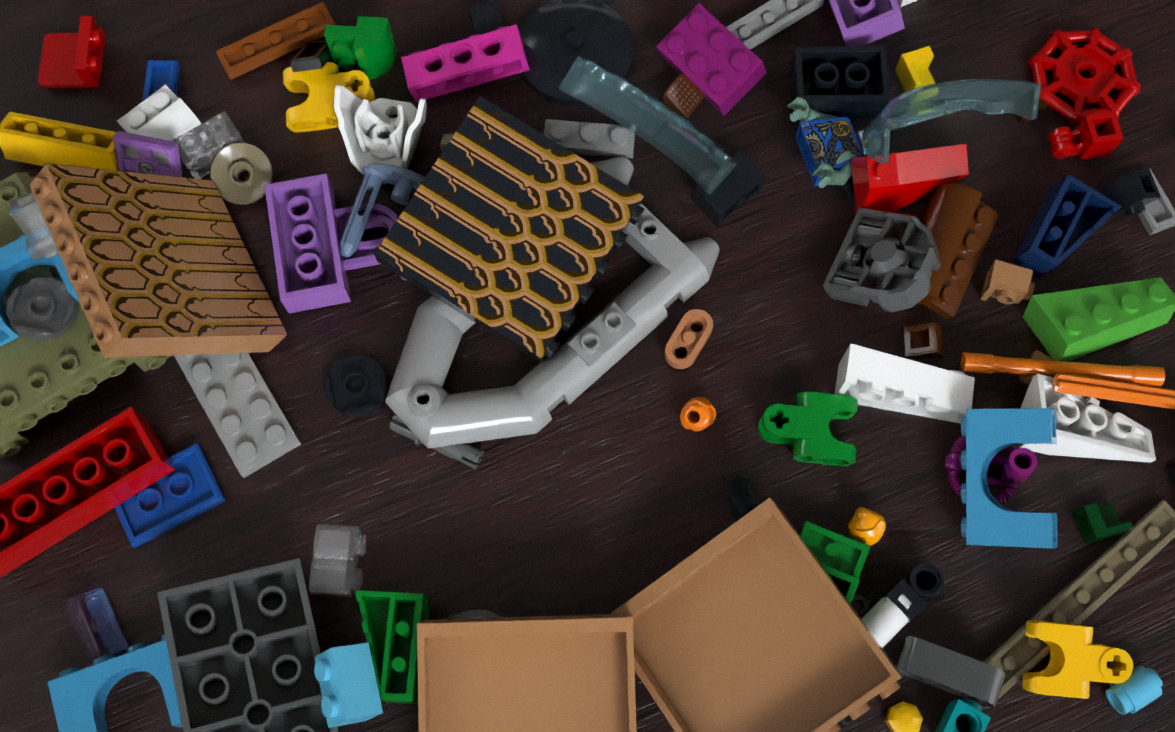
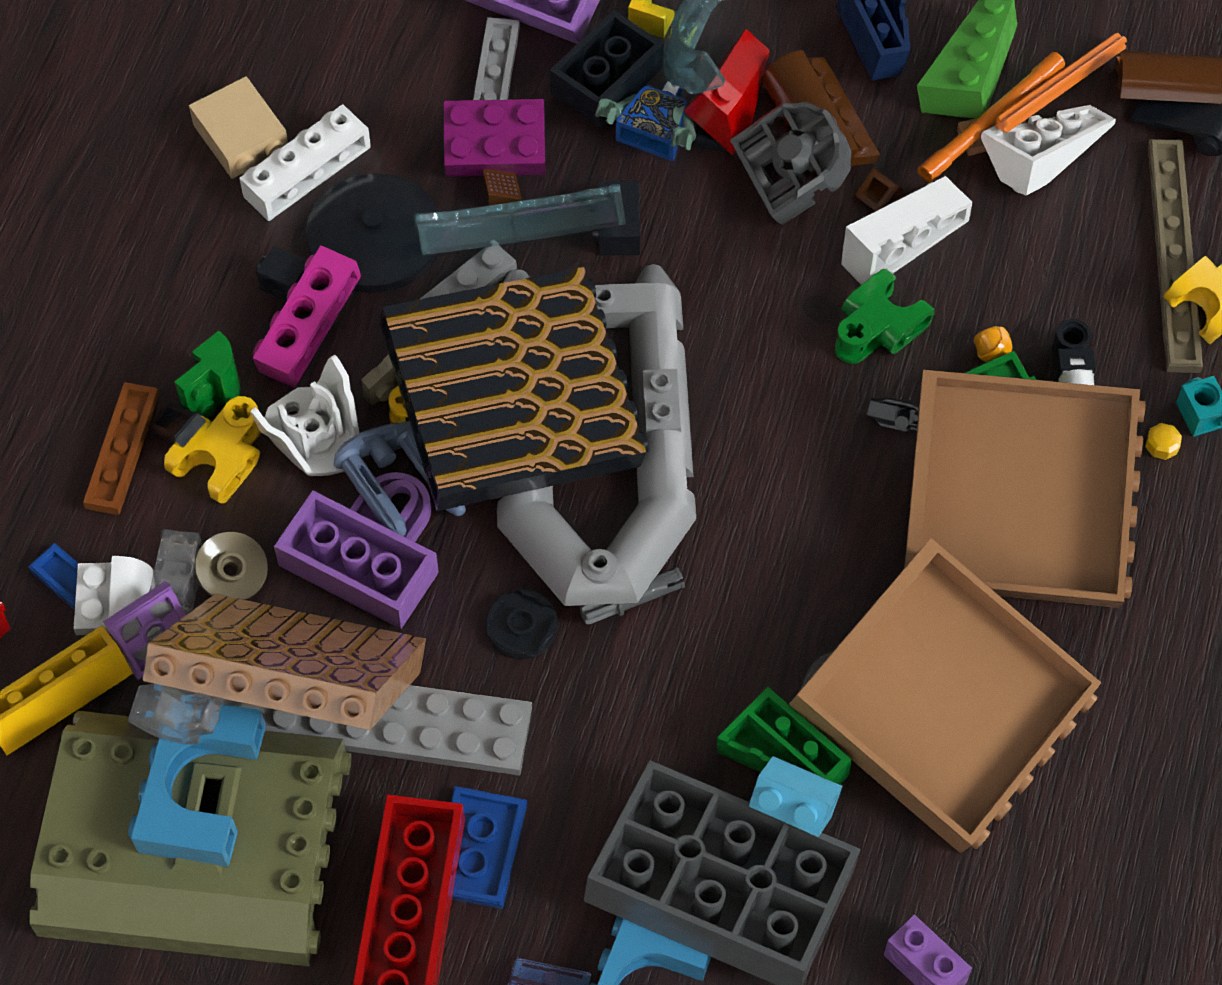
camera: 50 degrees left, 10 degrees down
flat silver tile [6,277,79,341] -> none
clear brick [309,524,366,597] -> none
nougat plate [665,309,713,369] -> none
orange piece [680,397,716,432] -> none
dark grey beam [896,636,1006,708] -> none
magenta piece [945,436,1037,504] -> none
dark azure arch [961,408,1058,548] -> none
medium nougat brick [980,260,1035,304] -> none
dark green panel [1072,502,1134,544] -> none

